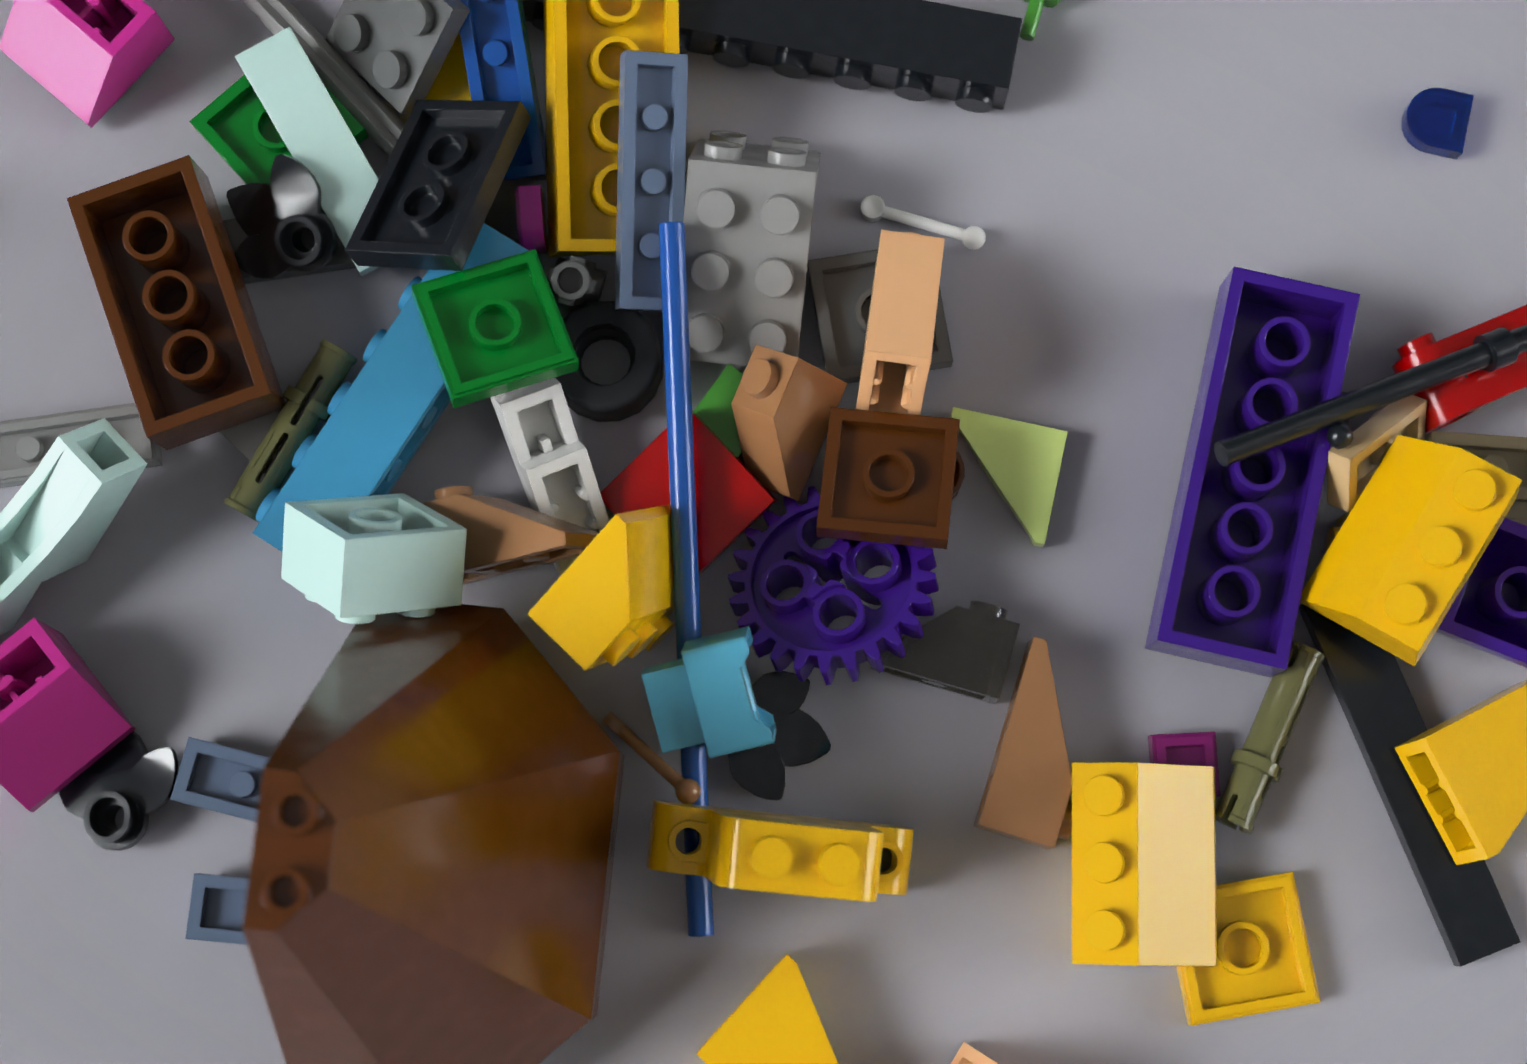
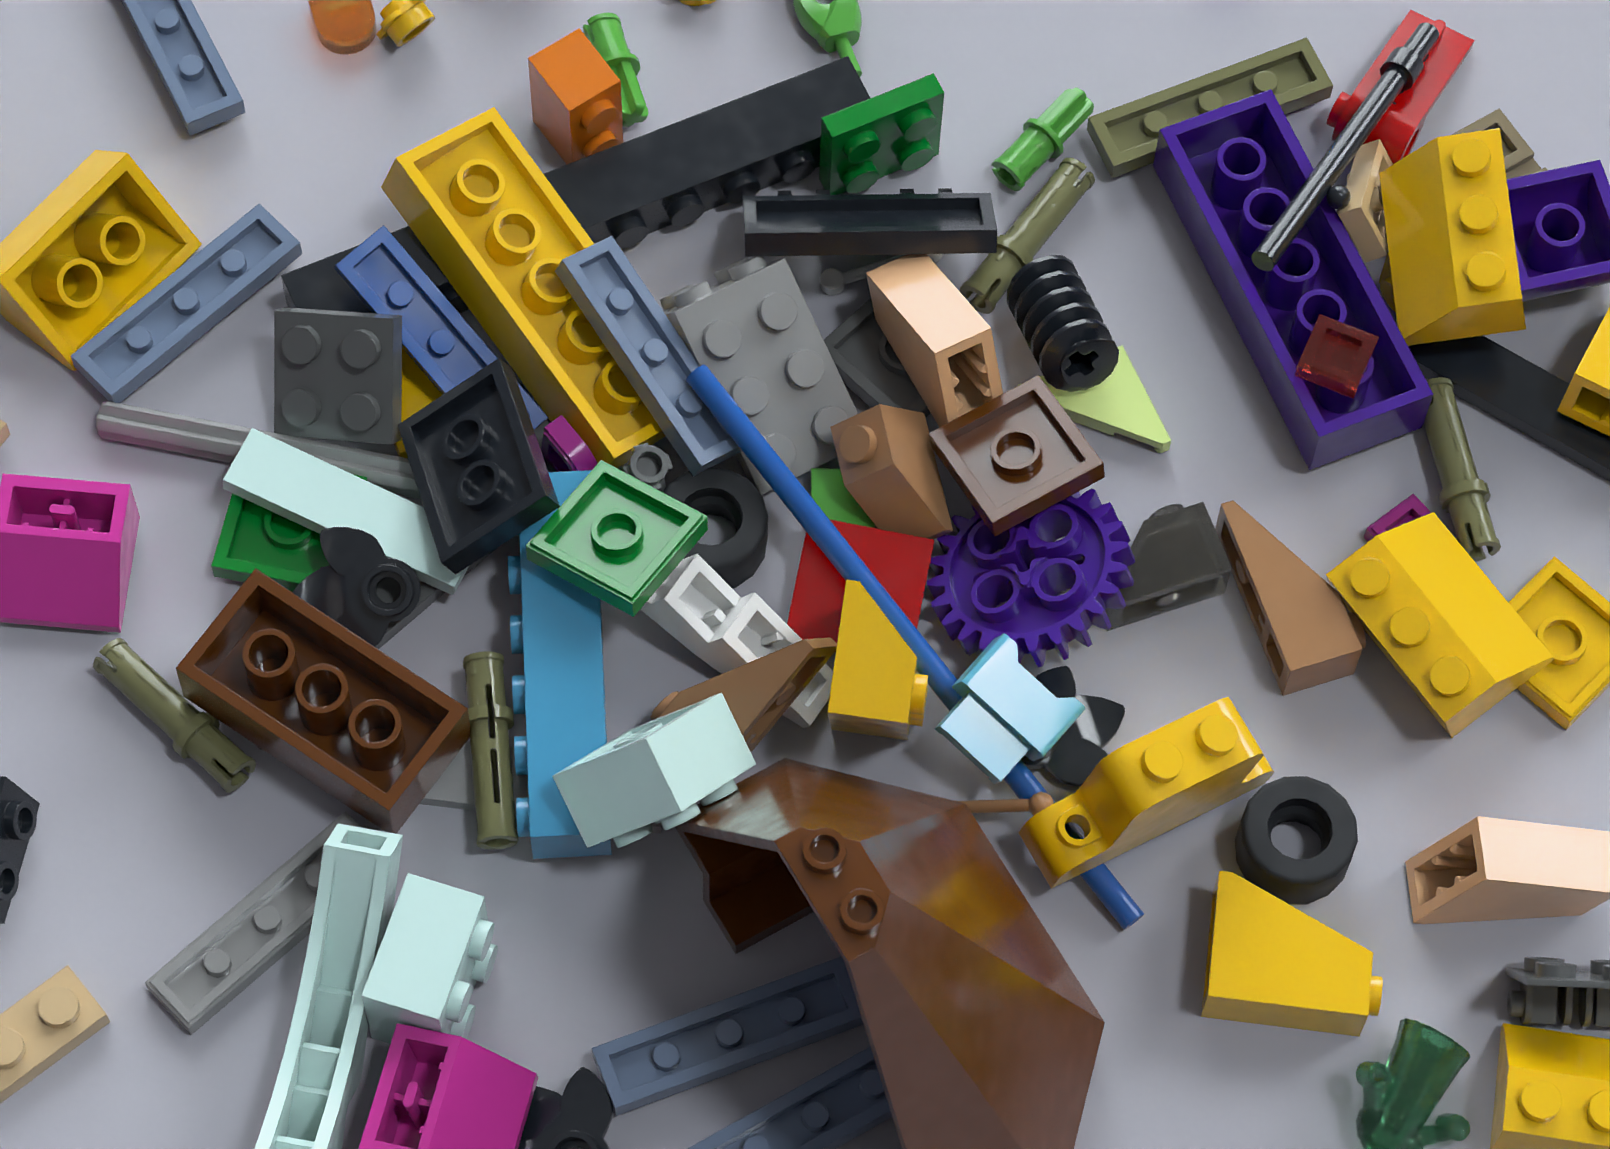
camera: 40 degrees left, 15 degrees down
none -> olive pin [93,638,256,793]
none -> light aqua brick [361,873,498,1044]
none -> black hinge [743,188,997,257]
none -> green plate [819,73,945,195]
none -> olive pin [960,158,1095,314]
none -> bright green axle [991,87,1094,191]
none -> black piece [1007,255,1119,392]
none -> olive plate [1086,37,1333,178]
none -> black tyre [1235,776,1358,904]
none -> clear red tile [1295,314,1379,398]

